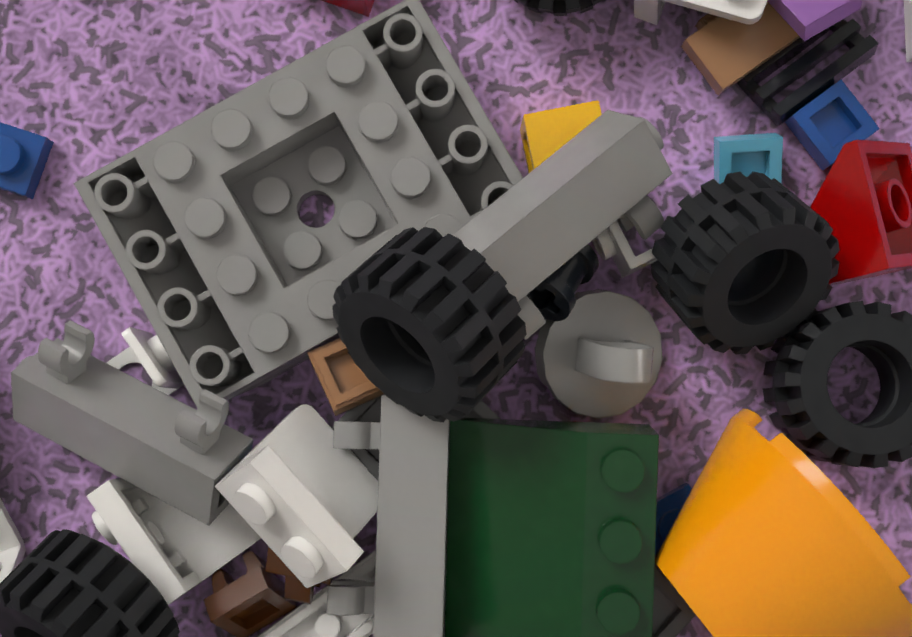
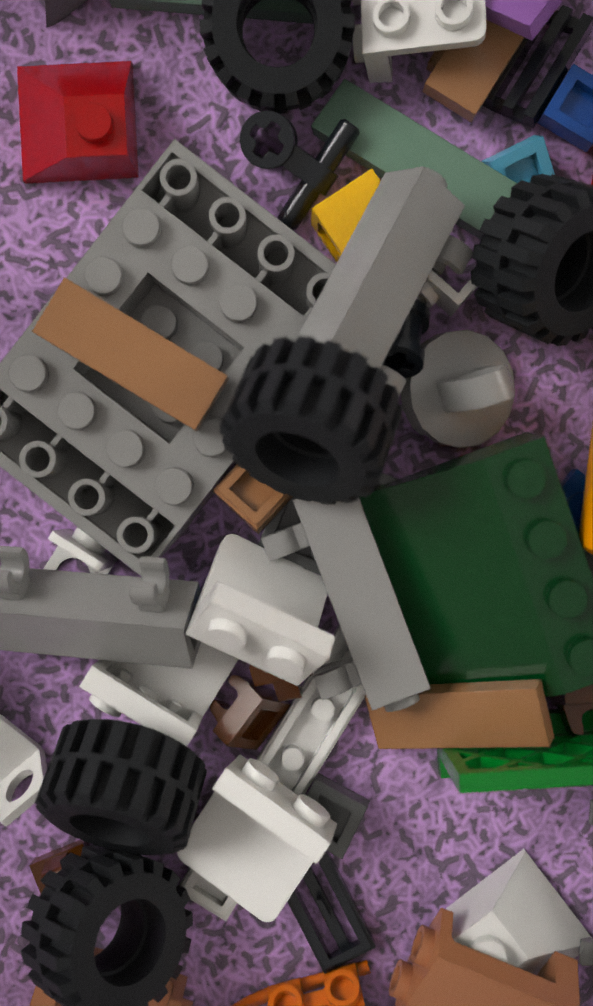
camera: 20 degrees left, 5 degrees up
none -> medium nougat tile [32,277,229,432]
none -> black piece [240,111,360,230]
none -> sand green tile [311,78,517,240]

